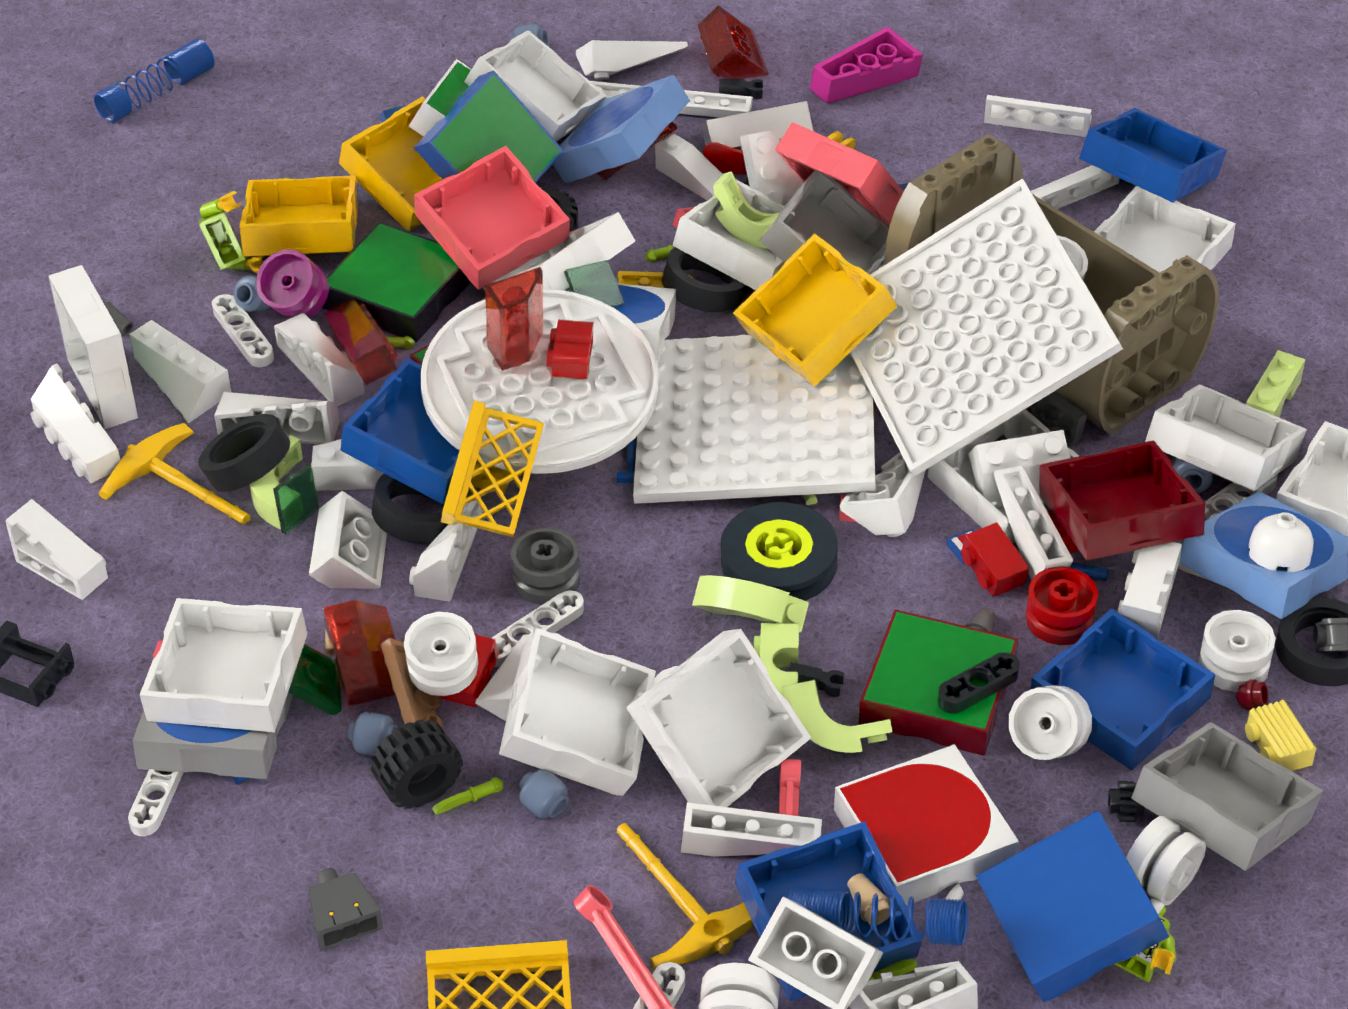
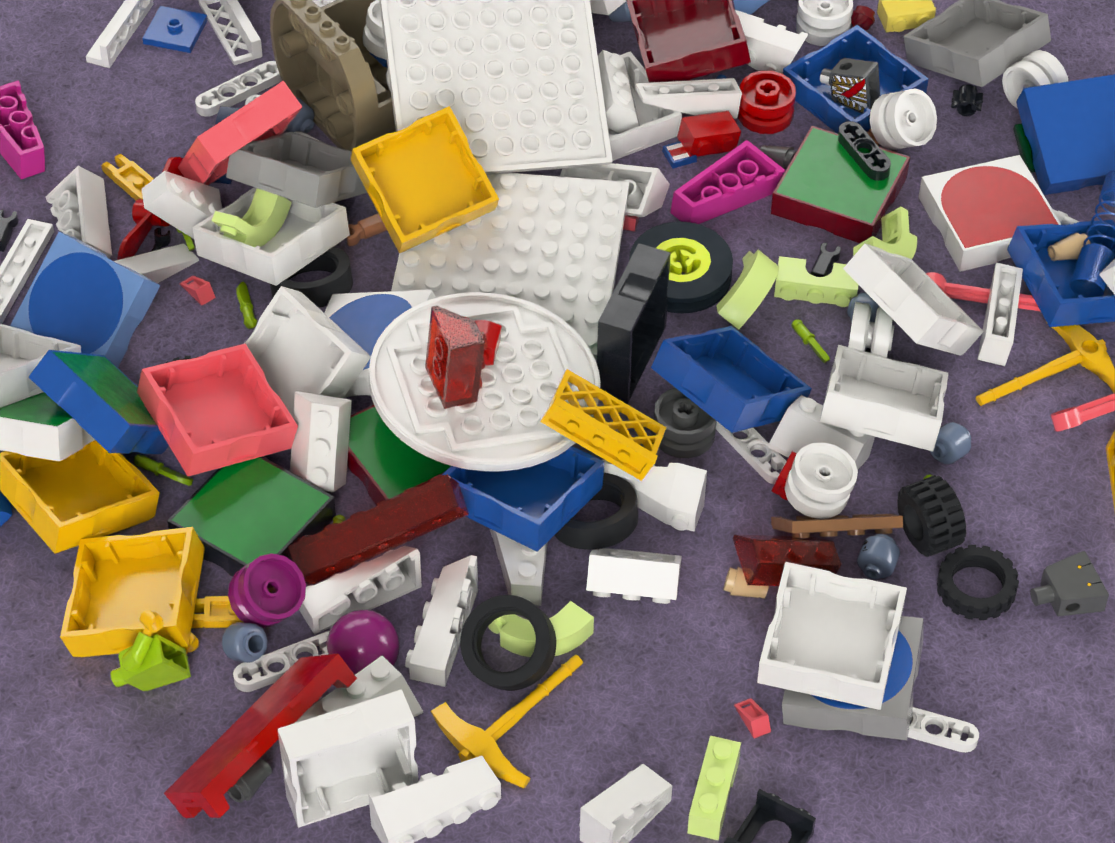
camera: 85 degrees left, 5 degrees up
clear green piece [273,464,319,534] -> none
clear green piece [564,260,625,307] -> none
none -> plate [142,6,208,53]
none -> red piece [164,653,357,818]
none -> white slope [290,391,352,492]
none -> magenta piece [326,610,400,675]
none -> black tile [597,243,671,404]
none -> blue tile [651,326,812,433]
none -> dark pink wedge [670,140,785,224]
none -> yellowish green arch [687,736,741,840]
none -> torso [820,58,880,114]
none -> black tyre [937,545,1019,620]

